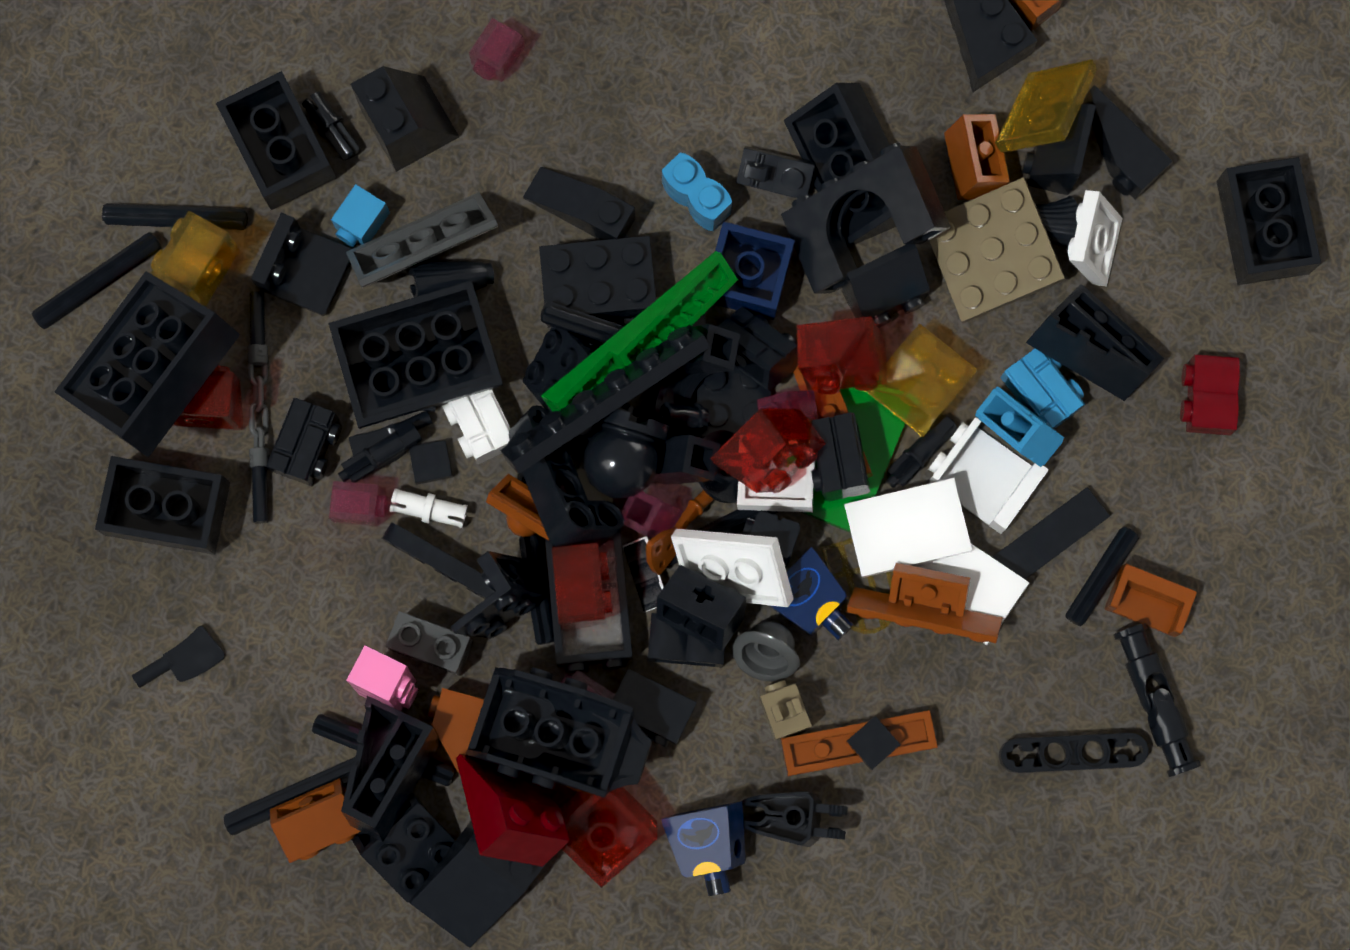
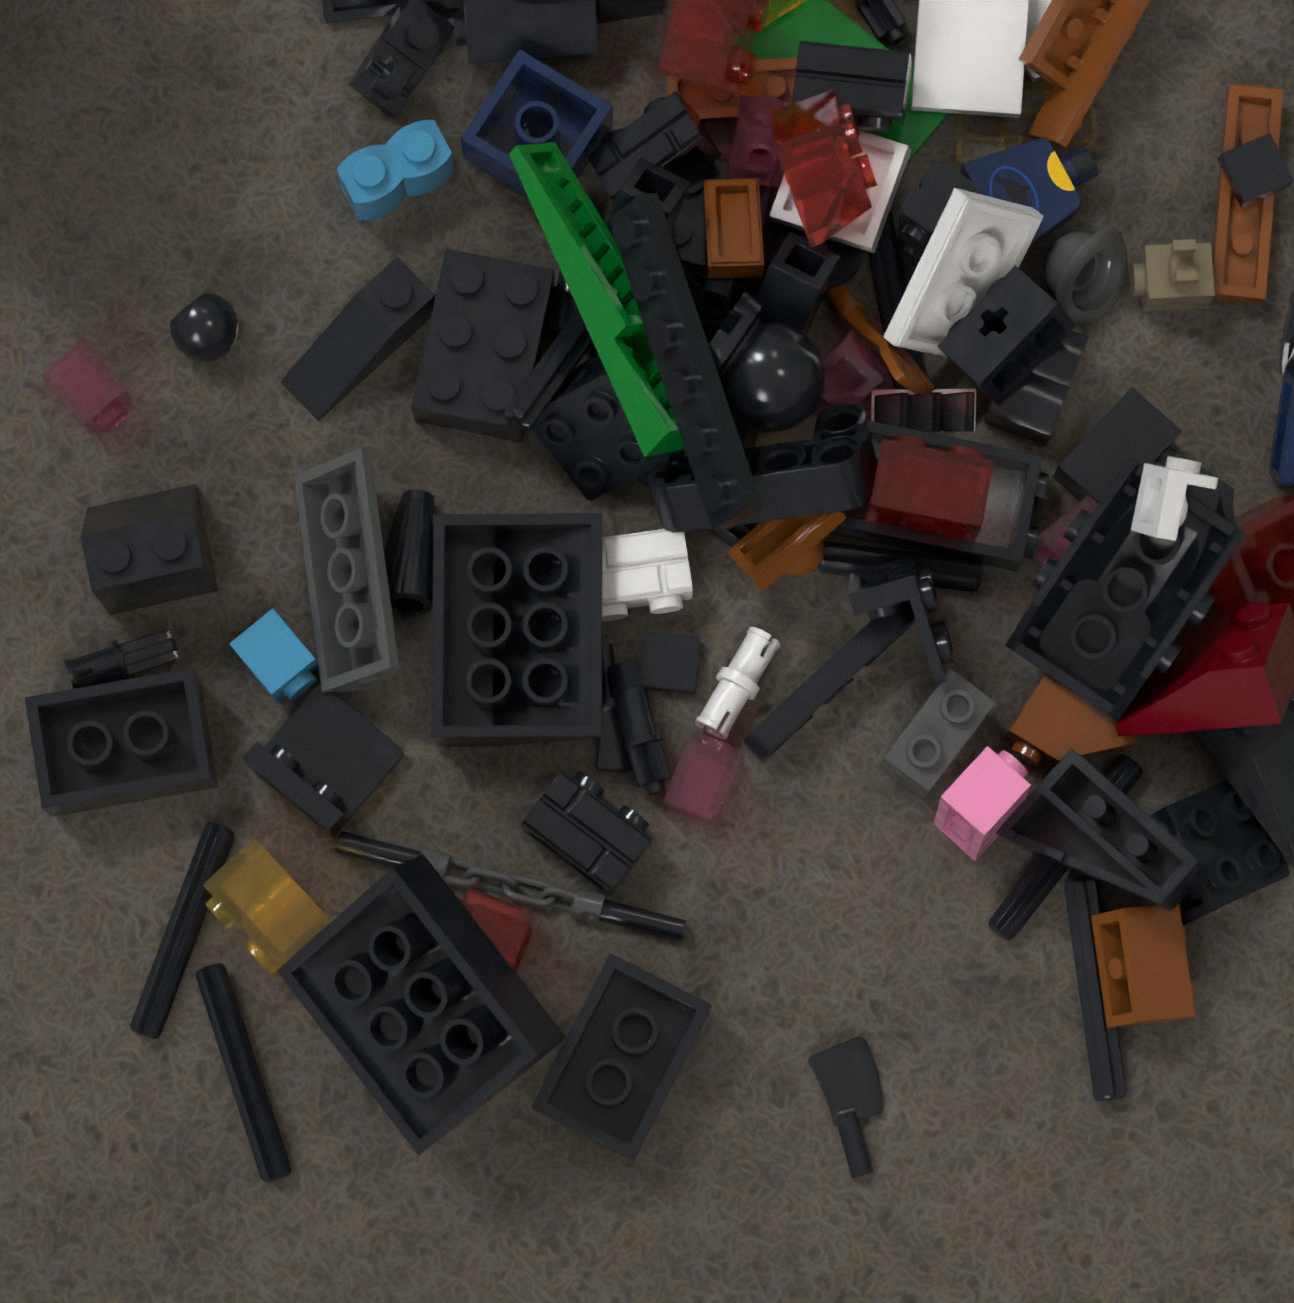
camera: 75 degrees left, 0 degrees up
none -> black piece [170,292,239,362]
none -> dark orange tile [704,178,764,279]
none -> white bracket [1131,456,1218,541]

